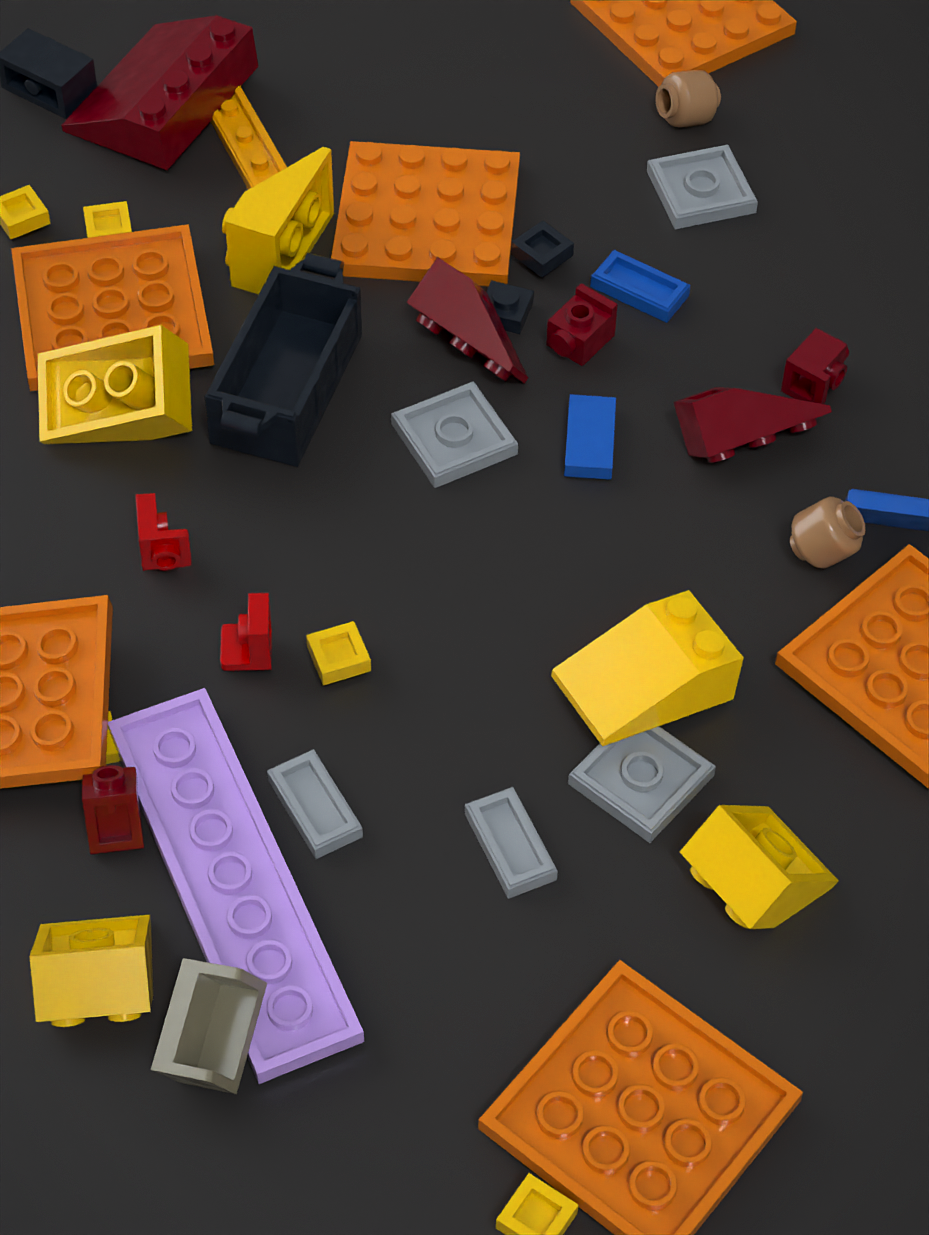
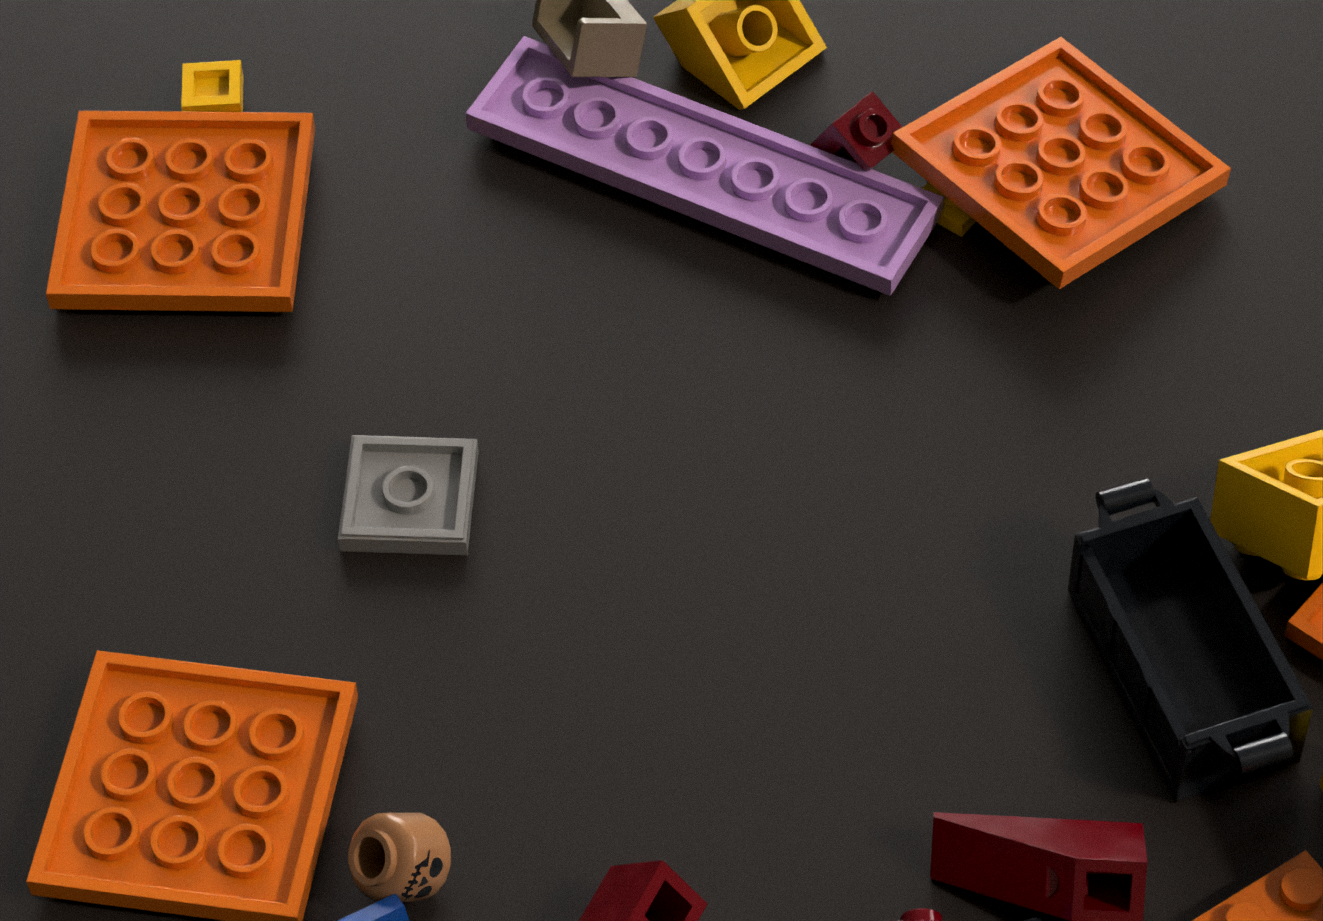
camera: 145 degrees right, 0 degrees up
red bracket [136,493,191,571] -> none
red bracket [220,593,272,671] -> none
light grey tile [267,749,363,859] -> none
yellow plate [306,621,371,686] -> none
light grey tile [391,381,518,488] -> none
light grey tile [465,787,558,899] -> none
yellow slope [551,590,744,746] -> none
blue tile [564,394,616,479] -> none
yellow slope [680,805,839,930] -> none

